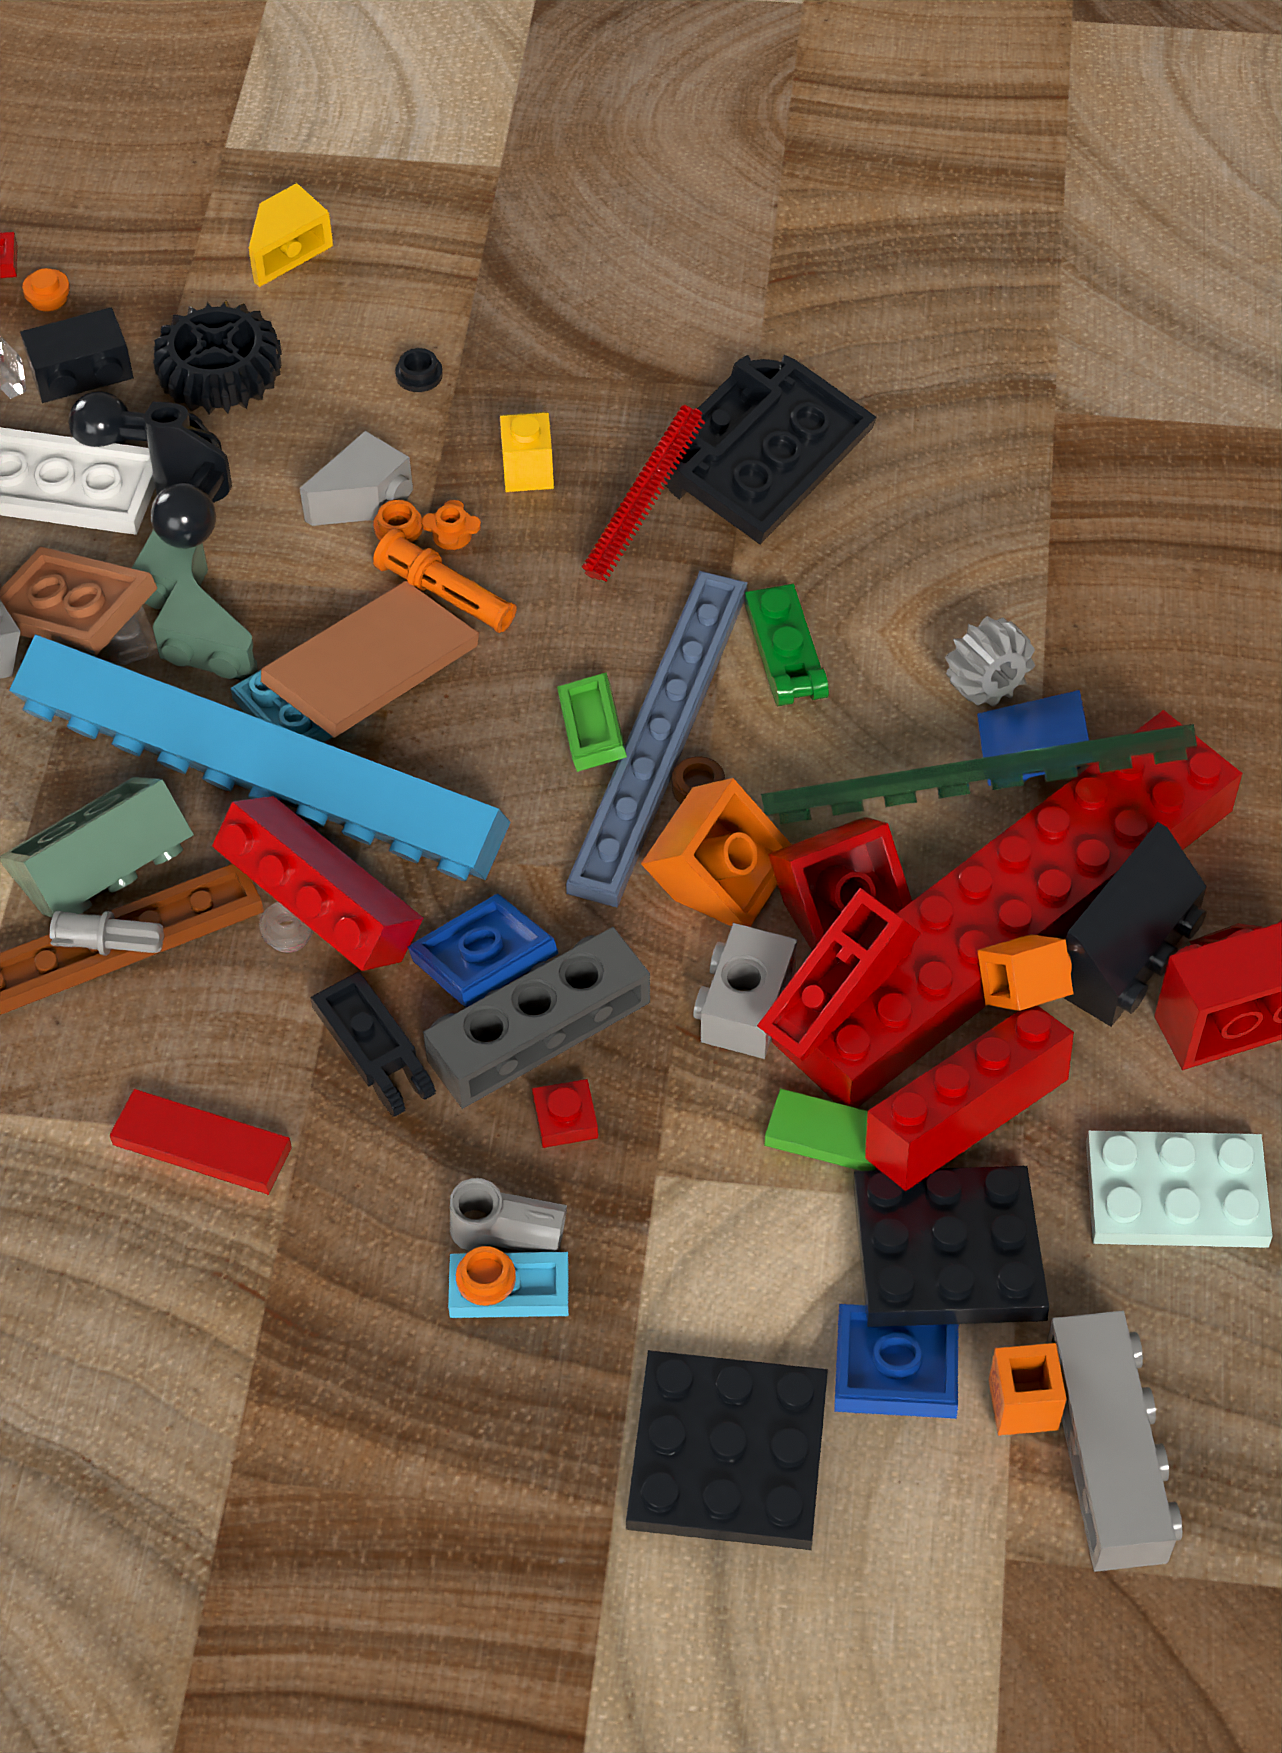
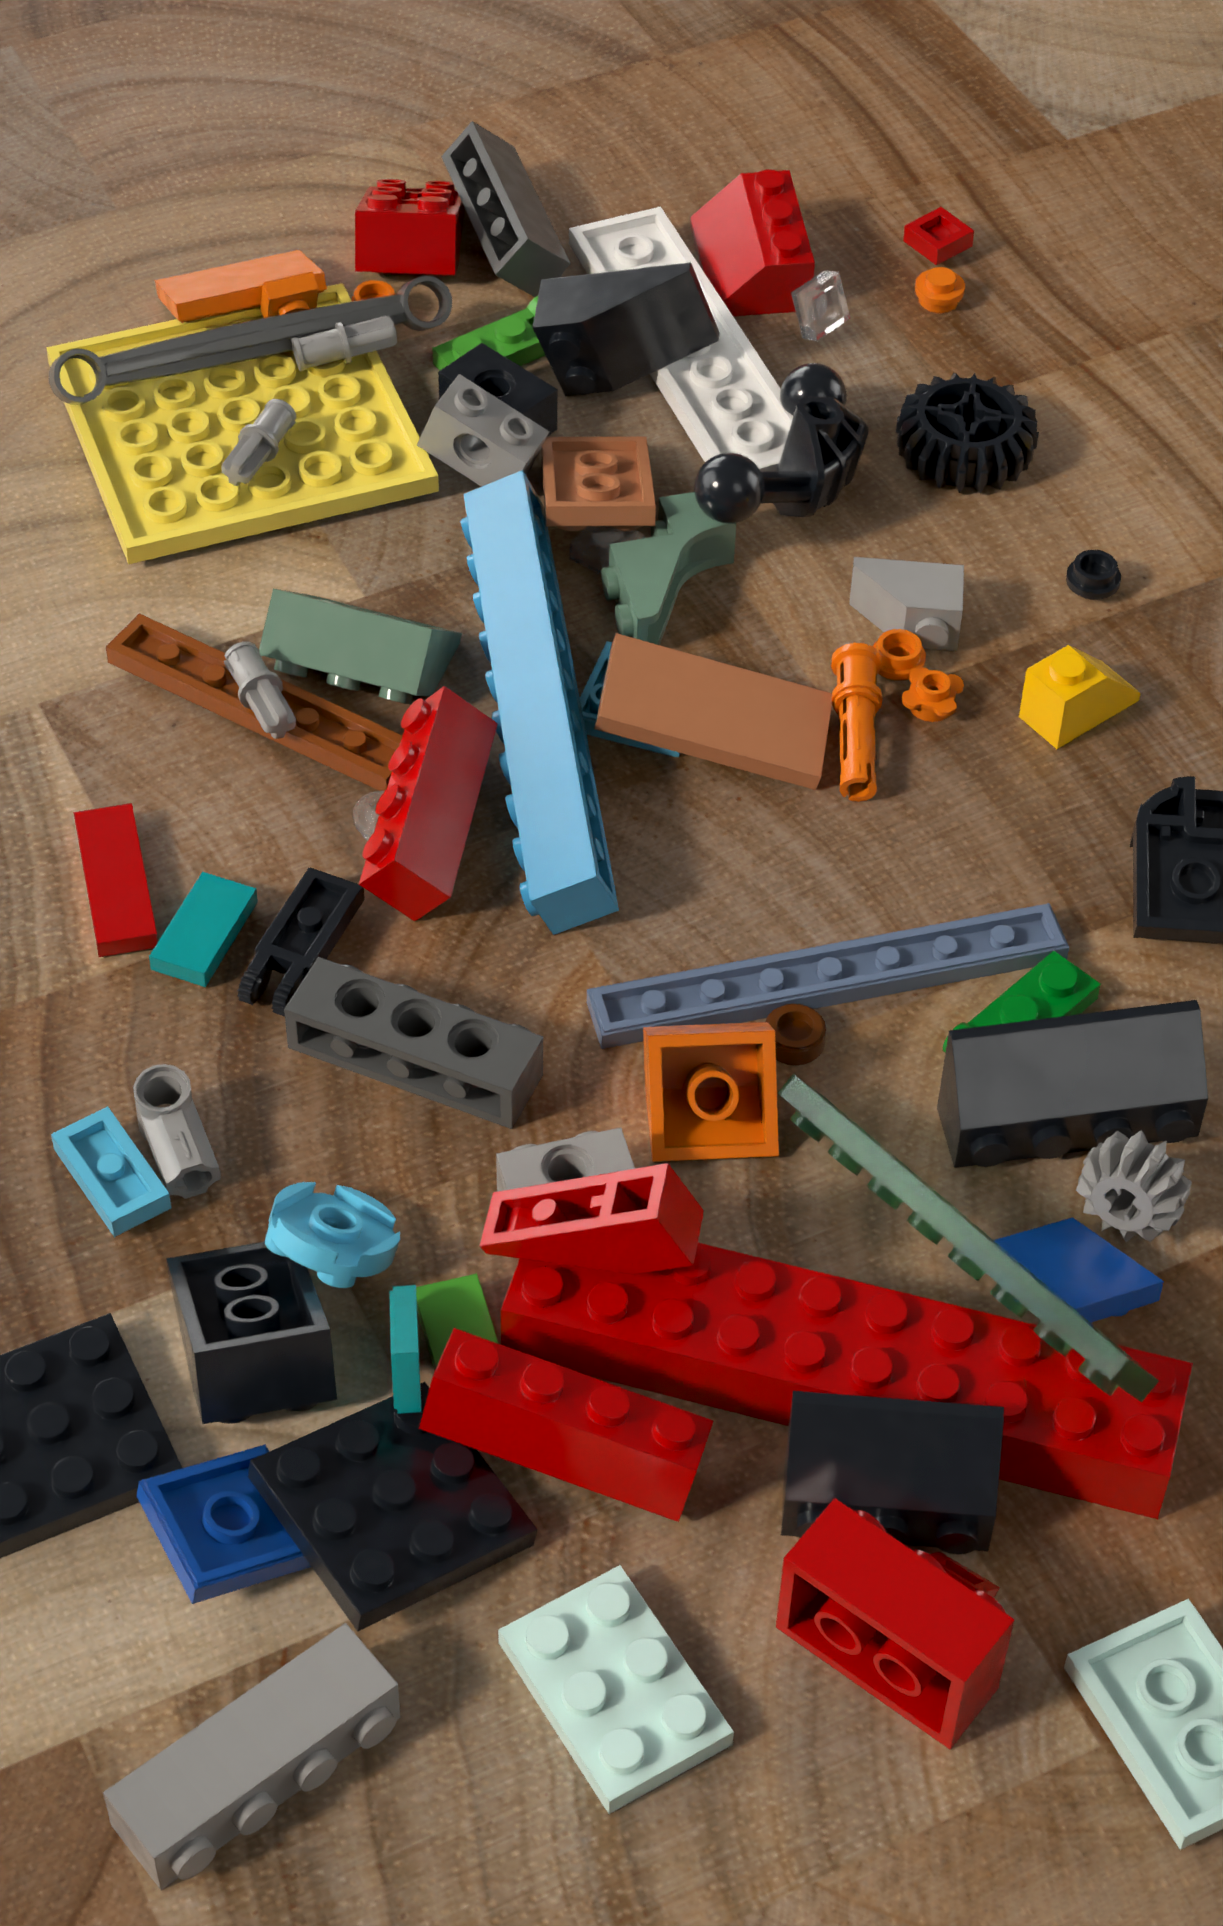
camera: 55 degrees right, 5 degrees down
black brick [20,307,134,404] -> none
yellow slope [248,183,333,287] -> none
blue plate [408,894,559,1008] -> none
orange plate [456,1246,516,1306] -> none
red plate [532,1079,598,1148] -> none
bright green tile [557,672,627,772] -> none
red axle [581,405,705,582] -> none
red slope [768,817,912,951] -> none
orange brick [977,934,1073,1011] -> none
orange brick [988,1343,1066,1436] -> none
none -> teal tile [149,872,258,987]
none -> black slope [166,1241,337,1424]
none -> medium azure plate [265,1182,400,1288]
none -> teal tile [389,1285,422,1414]
none -> black slope [937,1000,1208,1168]

